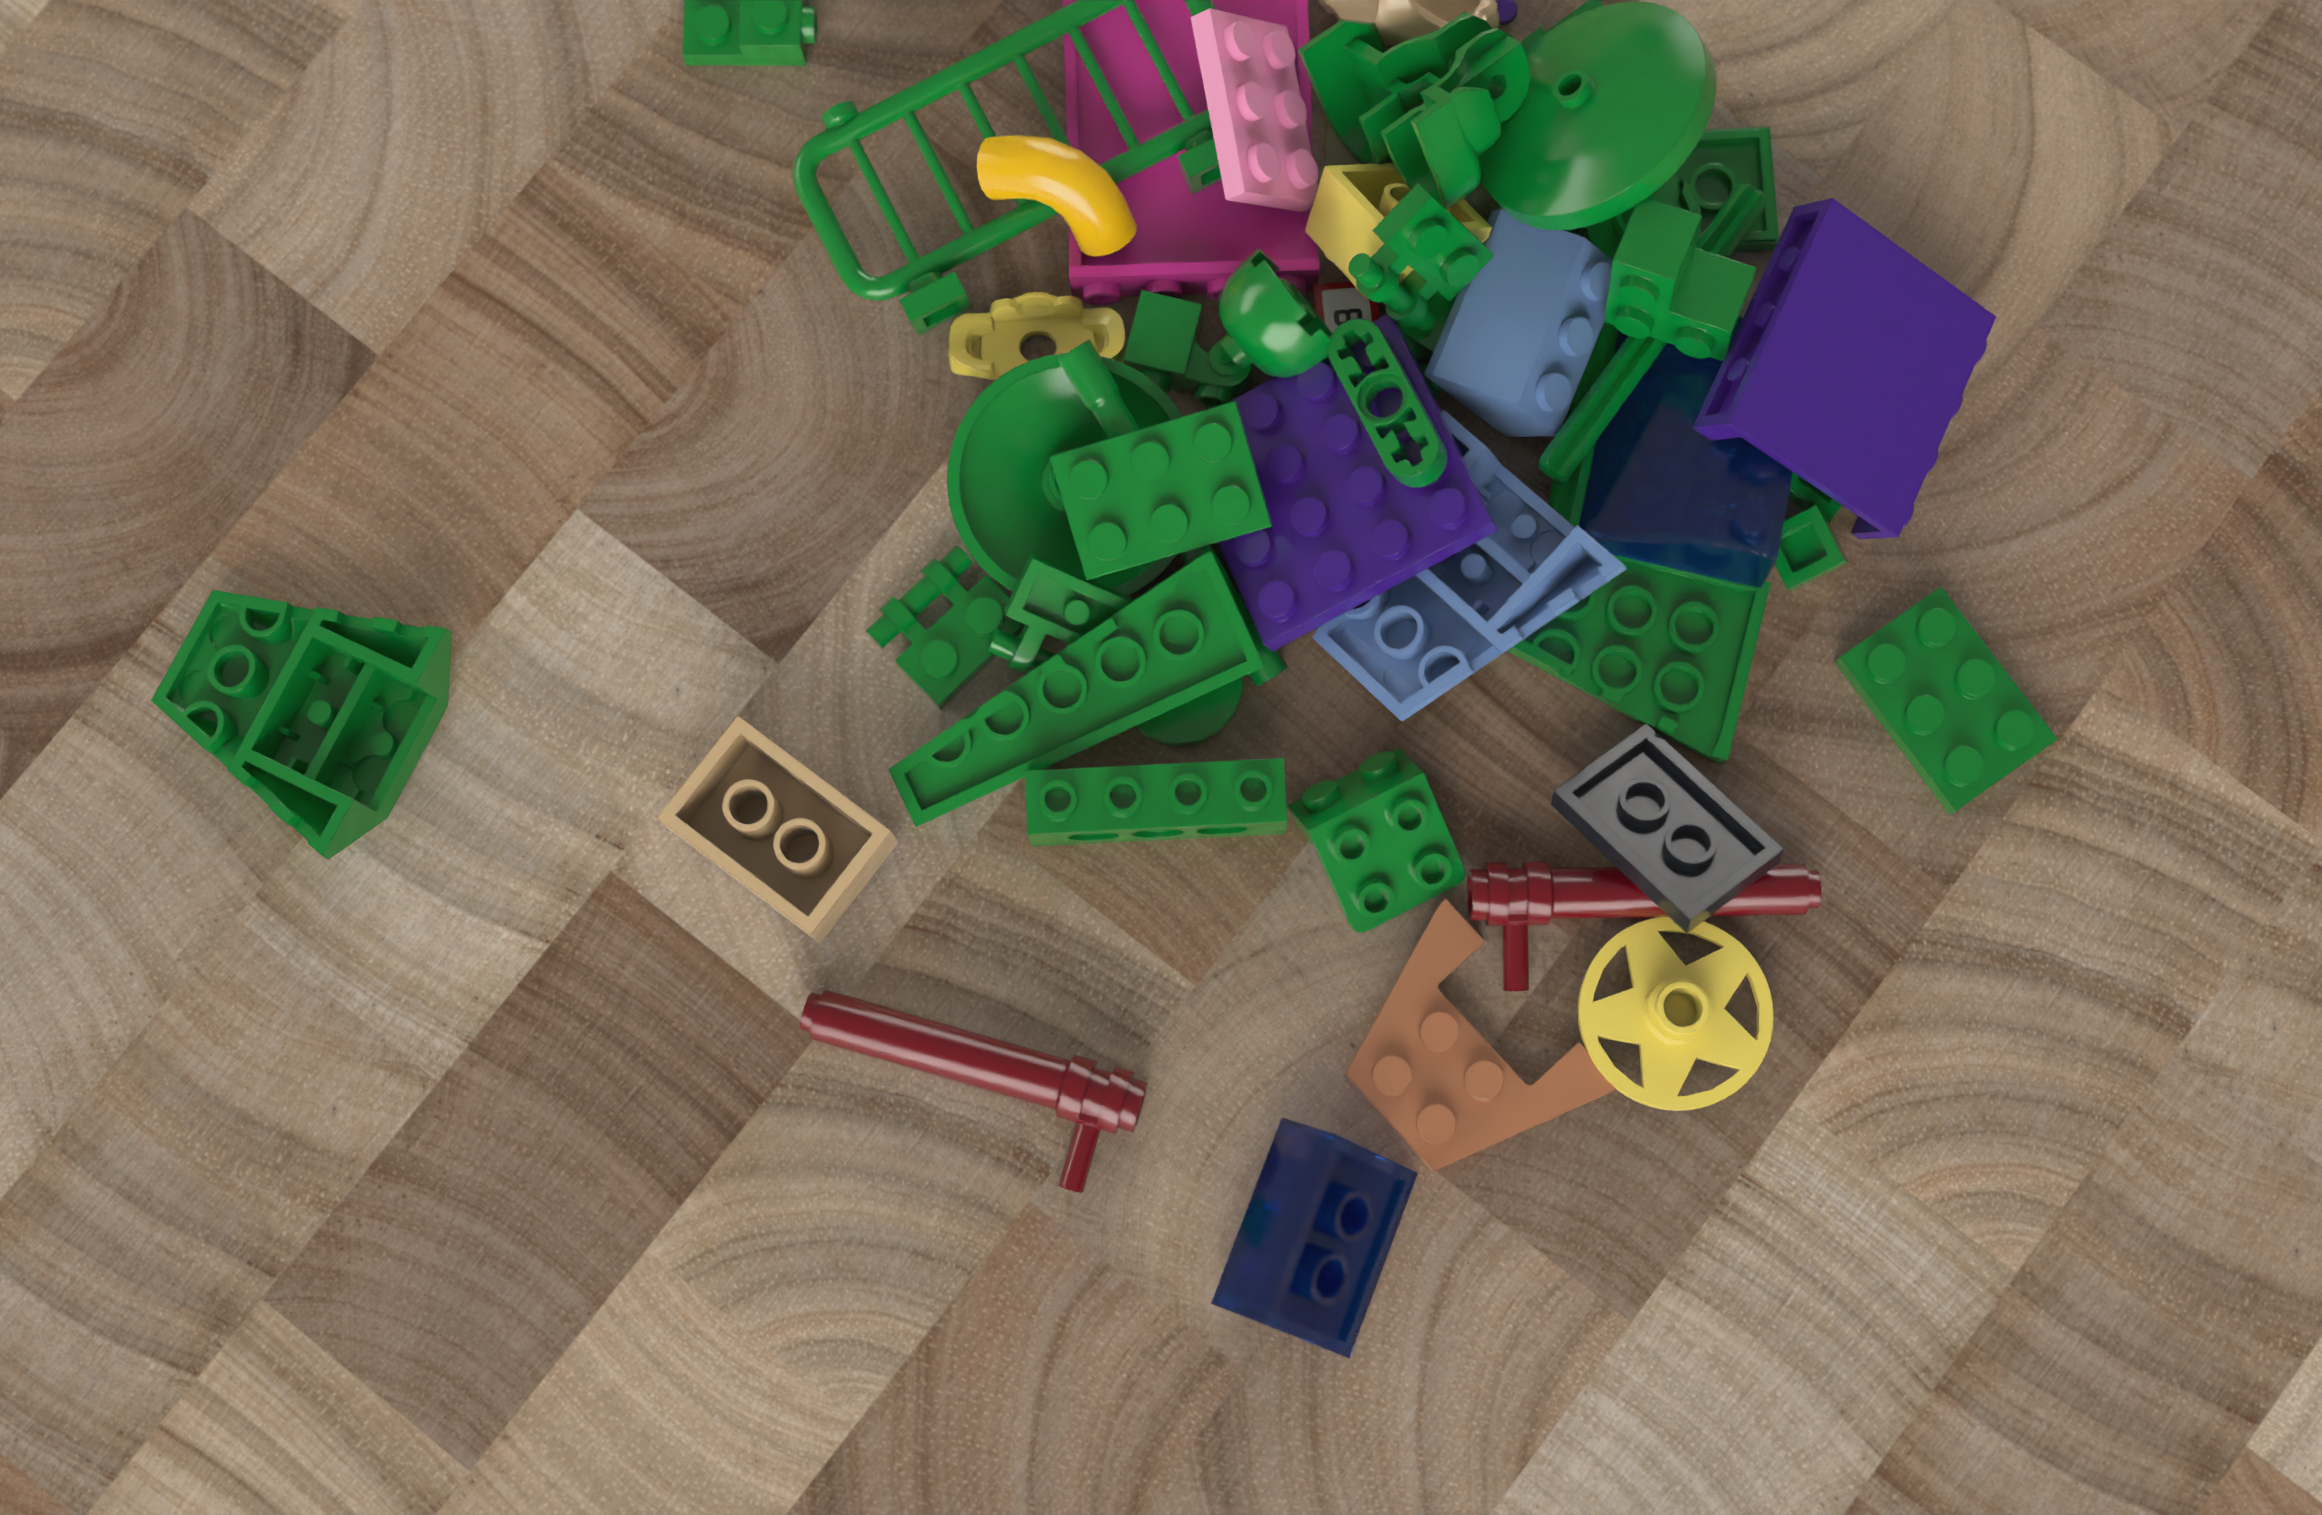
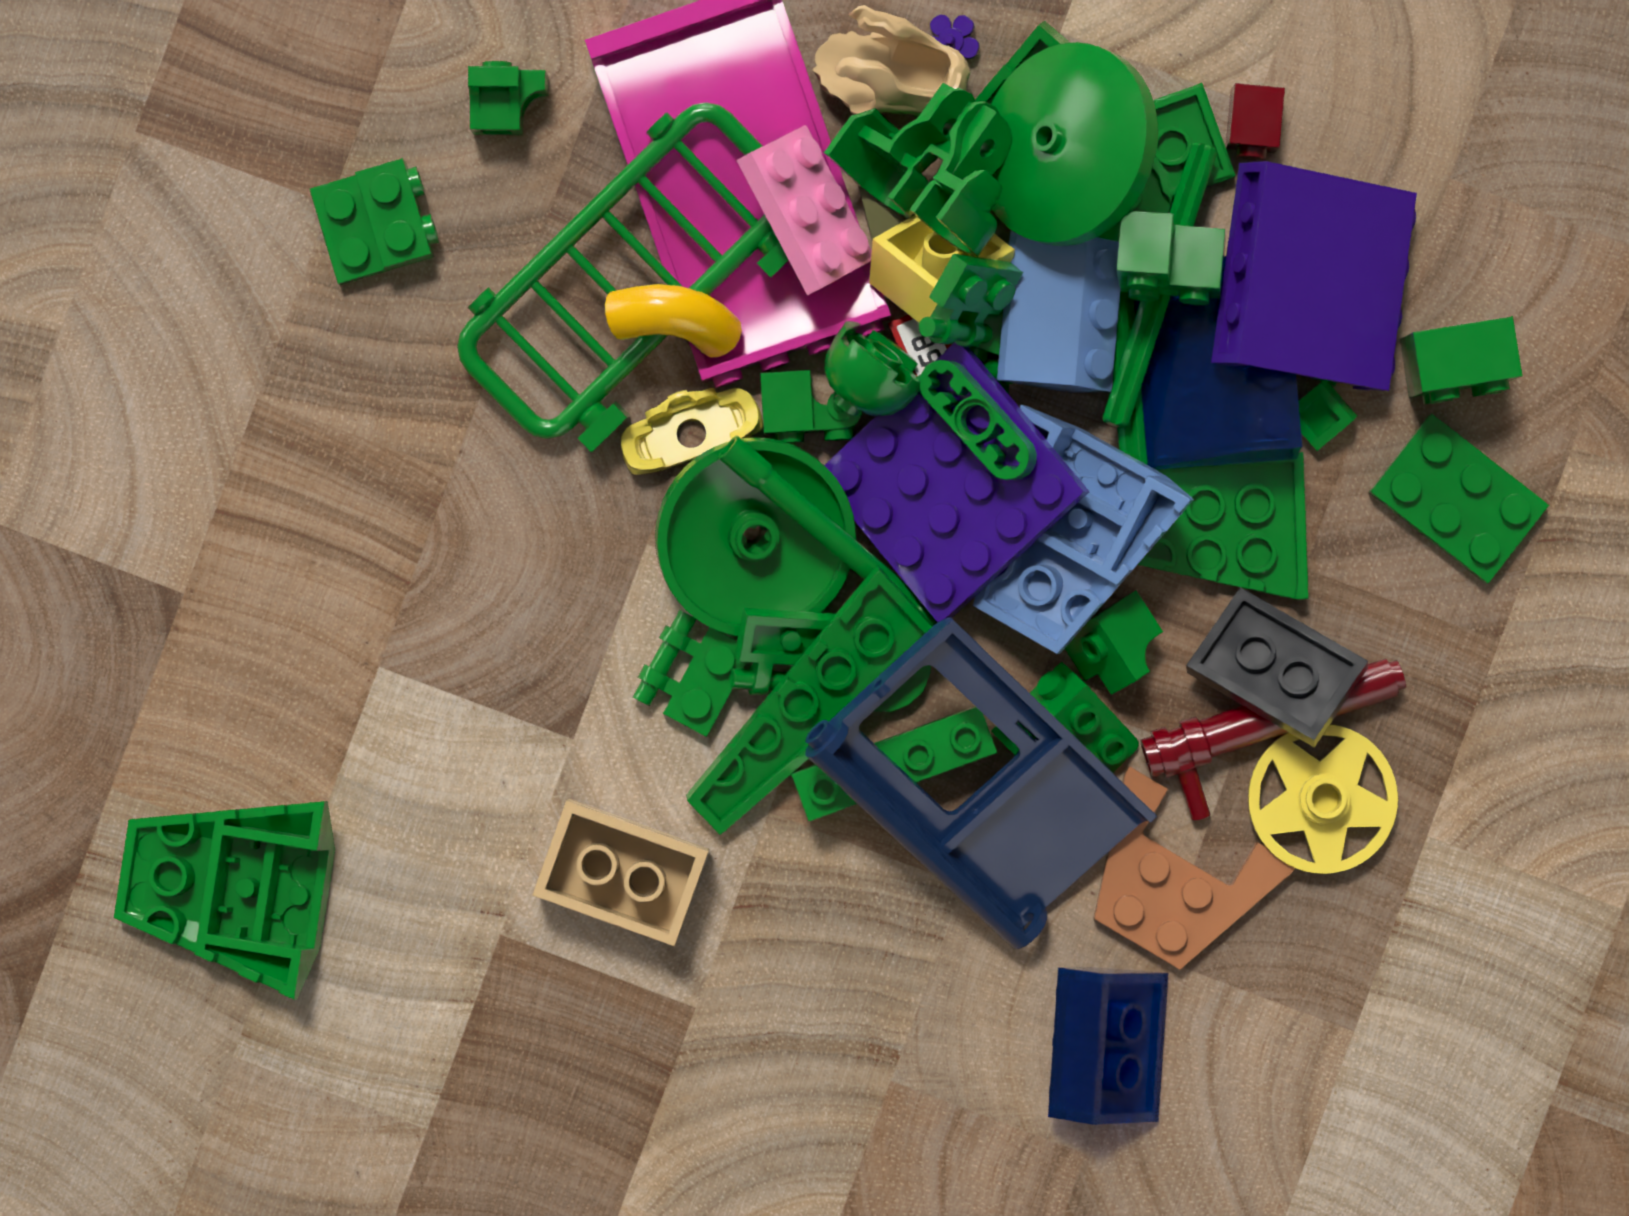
camera: 25 degrees left, 10 degrees up
dark red cylinder [800,990,1148,1193] -> none
green plate [1049,401,1272,580] -> none
none -> dark blue piece [805,617,1157,949]
none -> green brick [1065,590,1163,695]
none -> dark red brick [1225,83,1285,160]
none -> green brick [1399,316,1523,405]

